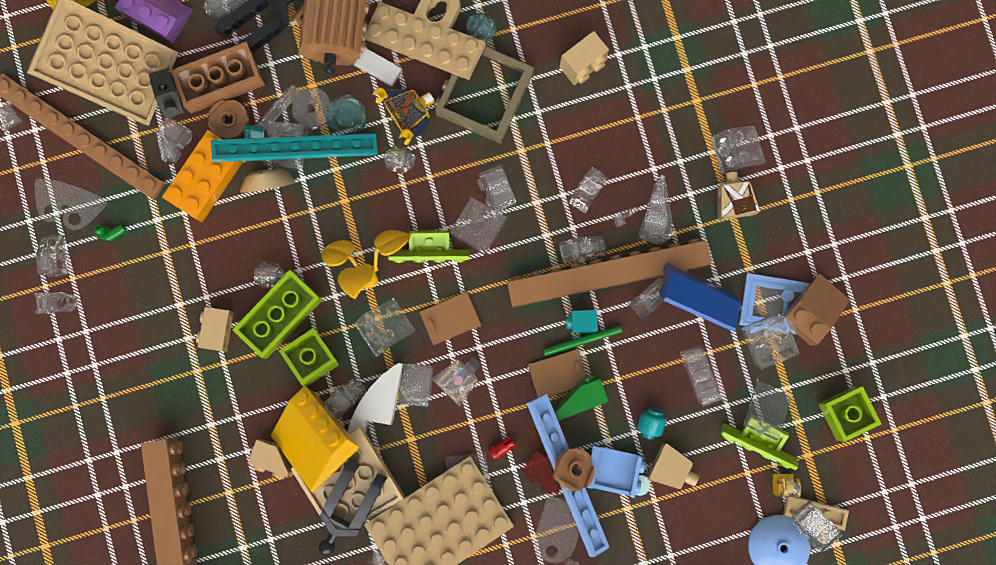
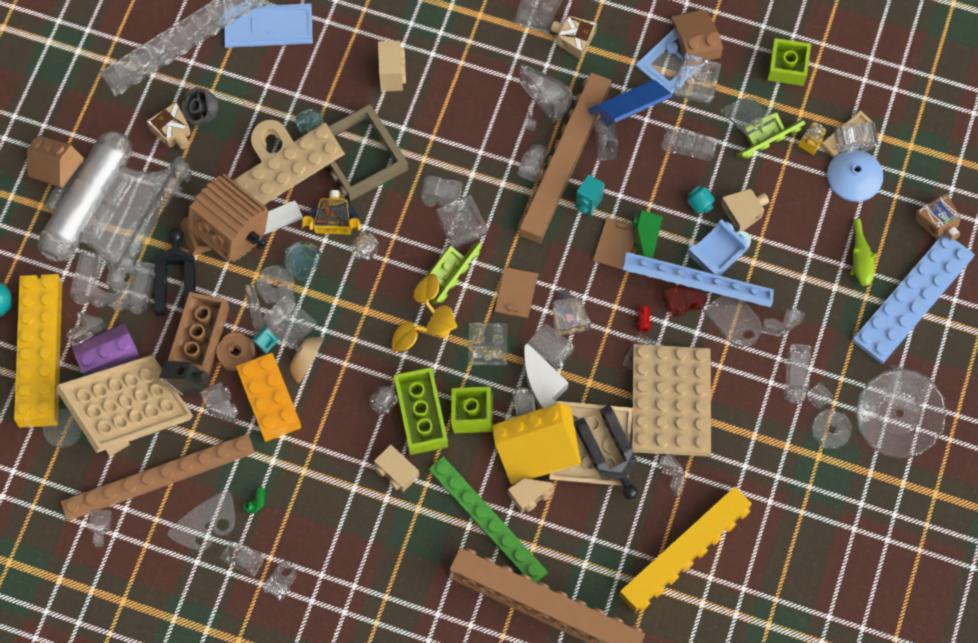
camera: 55 degrees left, 15 degrees down
teal plate [211,133,378,162] -> none
green bar [543,325,622,356] -> none
medium nougat plate [553,448,595,491] -> none
clear slope [568,167,608,213] -> none
none -> bright green plate [429,456,548,583]

